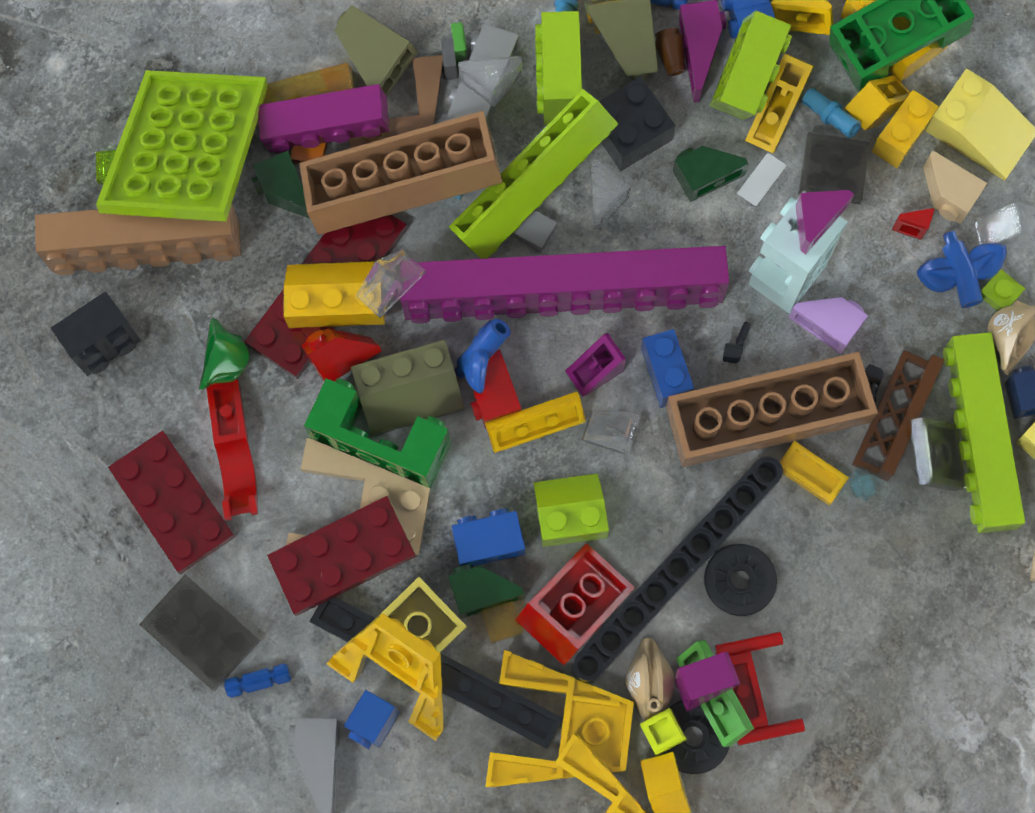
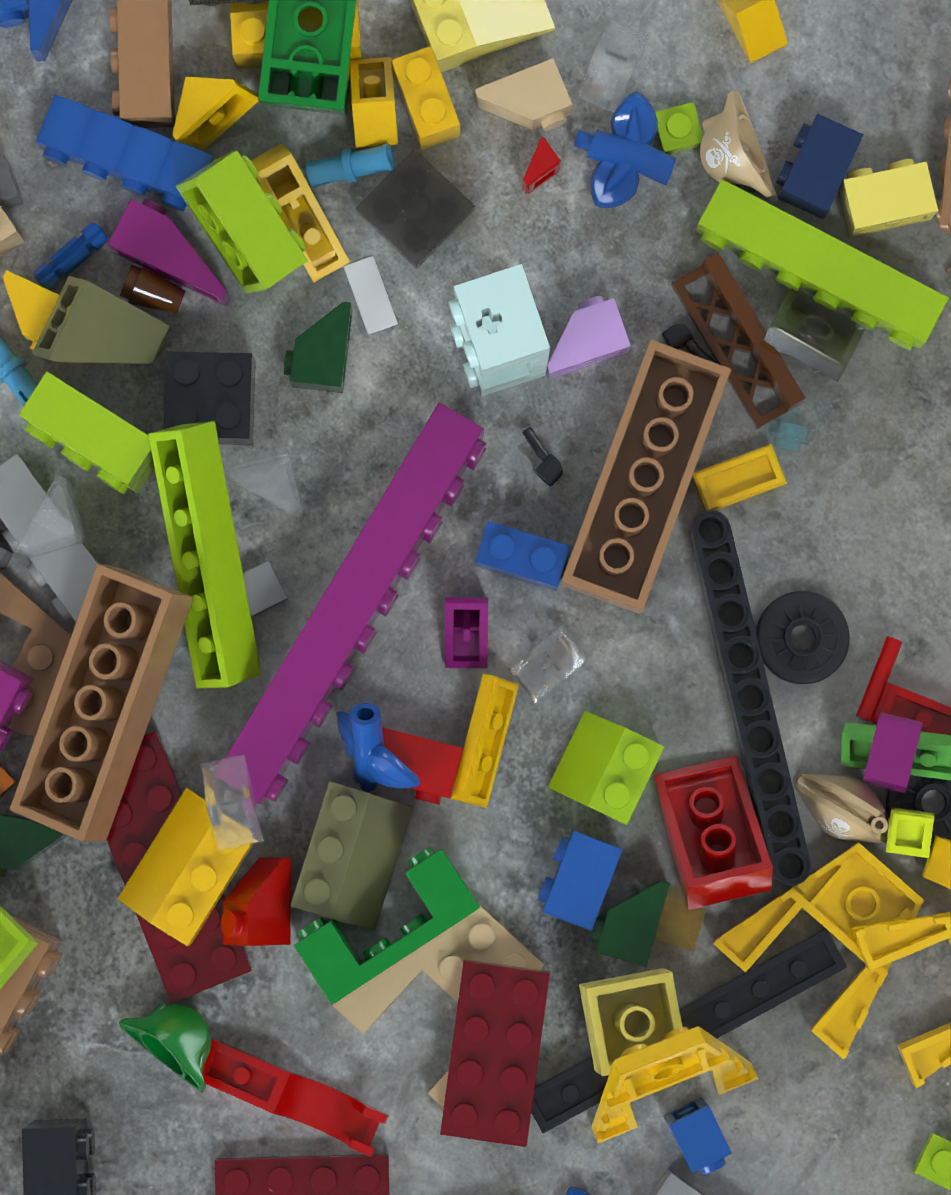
camera: 60 degrees left, 10 degrees up
magenta slope [796,190,854,255] -> none

